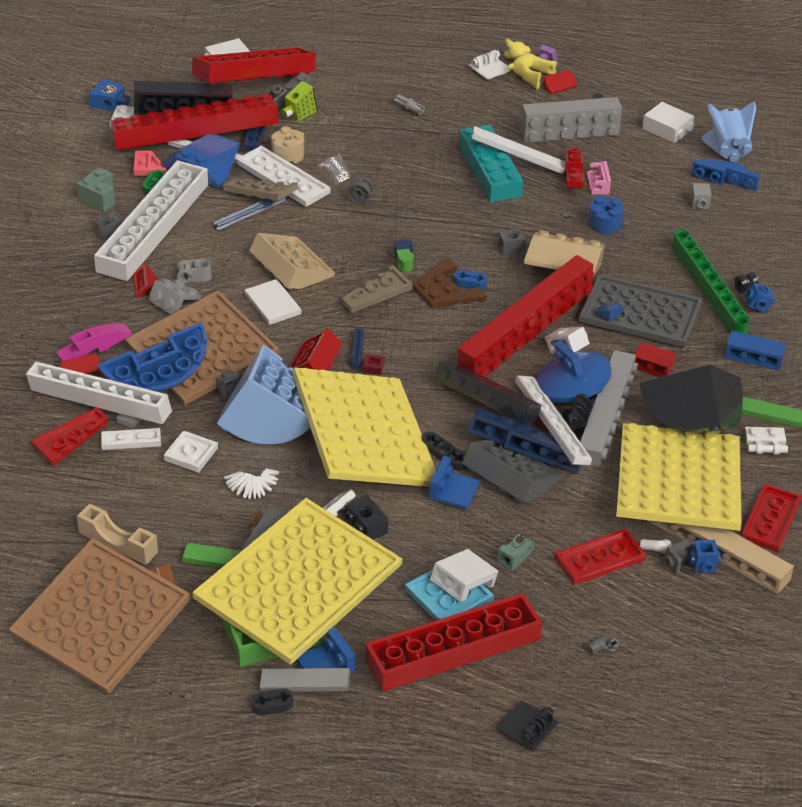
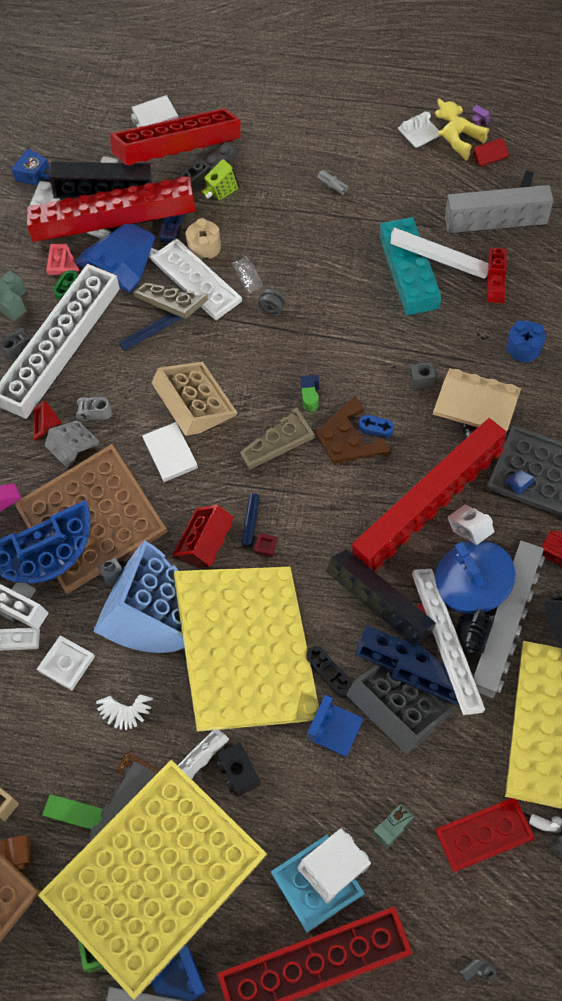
camera: 10 degrees right, 20 degrees up
bright pink hinge [587,161,611,195] -> none

